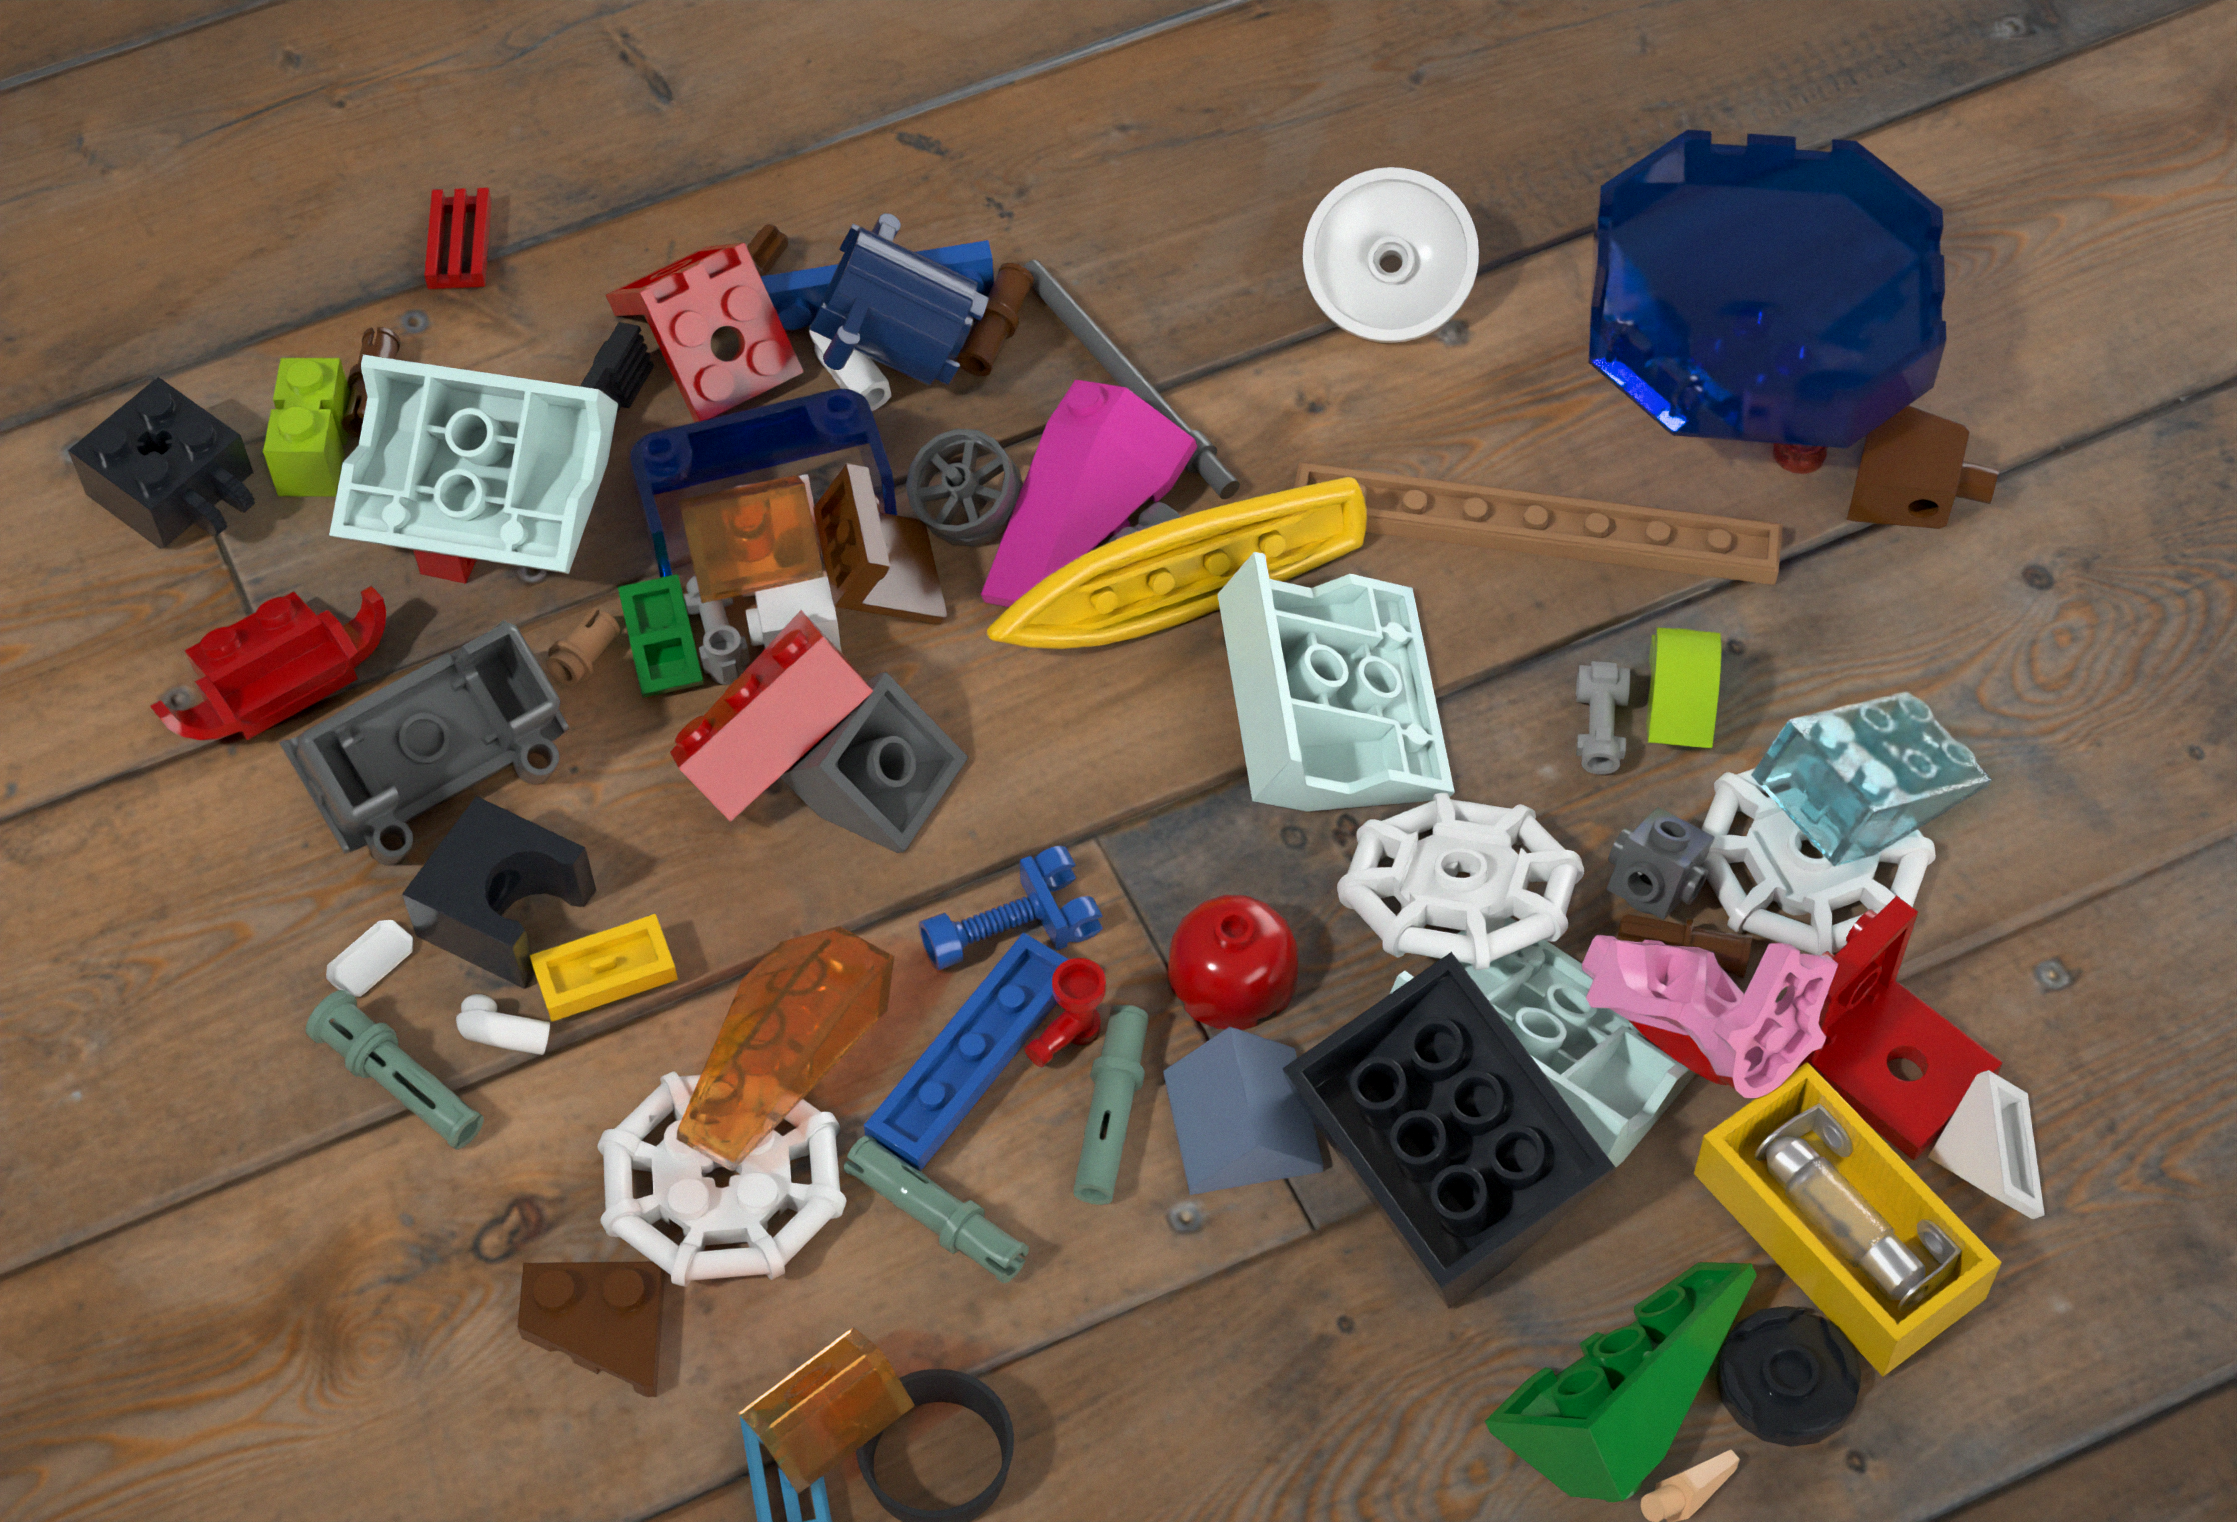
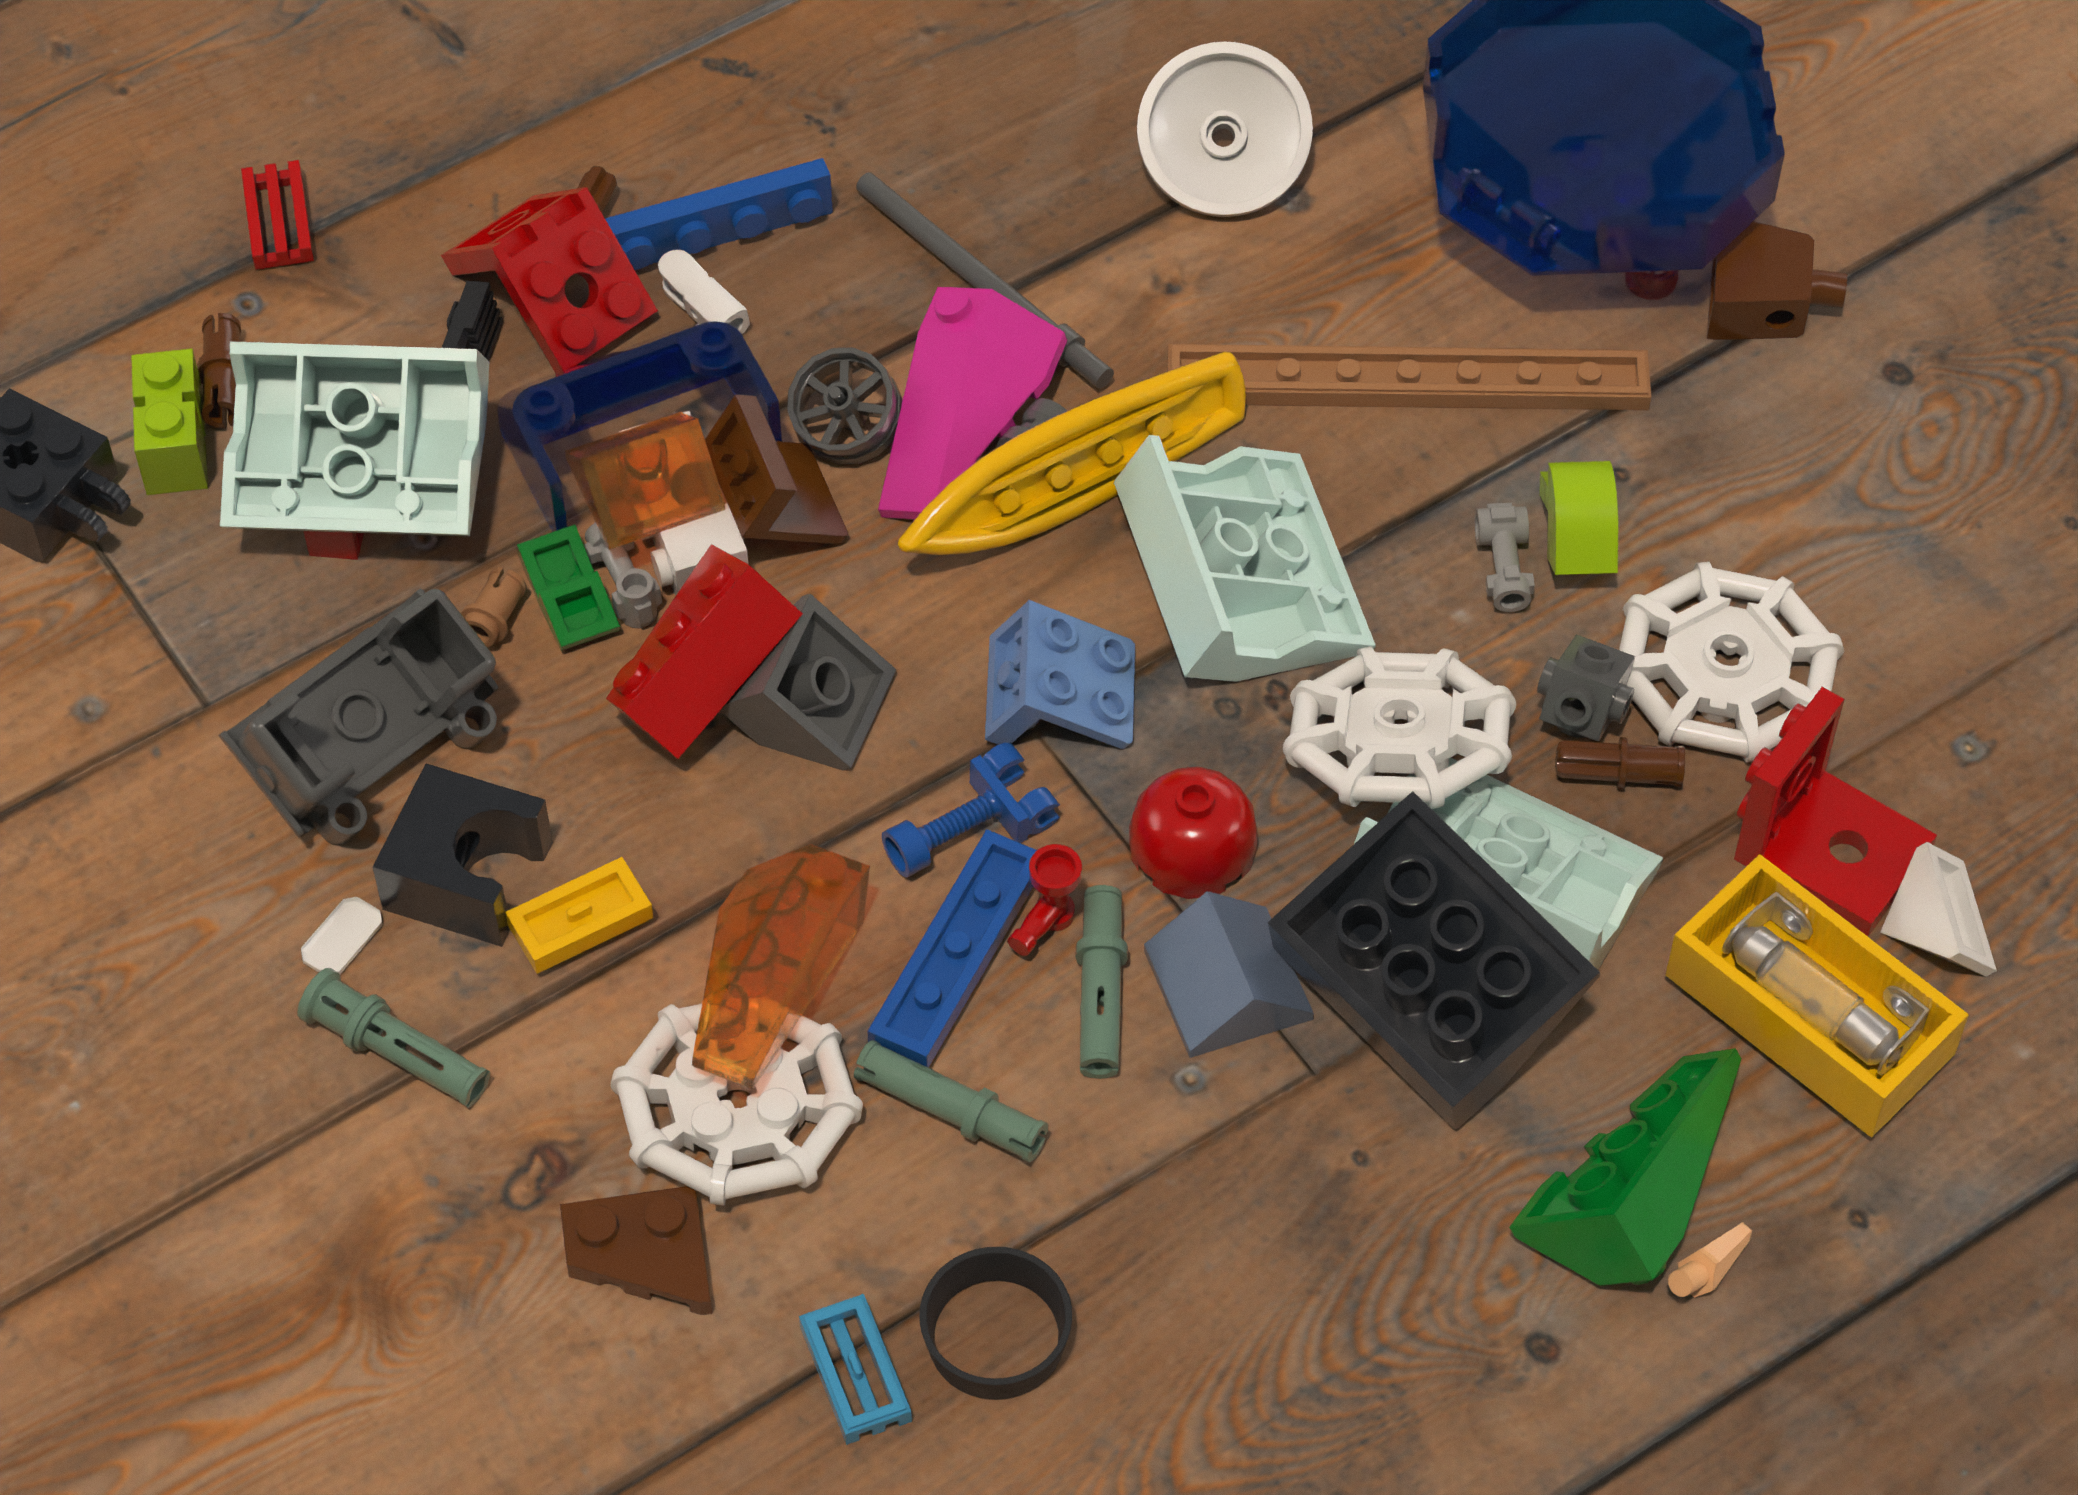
camera: 10 degrees left, 0 degrees up
red plate [150,586,386,740] -> none
white arm [456,994,550,1055] -> none
clear orange slope [738,1327,915,1494] -> none
dark blue container [809,213,989,386] -> none
reddish brown pin [957,263,1034,376] -> none
bright pink hips [1582,935,1838,1098] -> none
black tile [1716,1306,1862,1447] -> none
clear light blue slope [1751,692,1992,867] -> none
none -> medium blue bracket [985,600,1135,749]

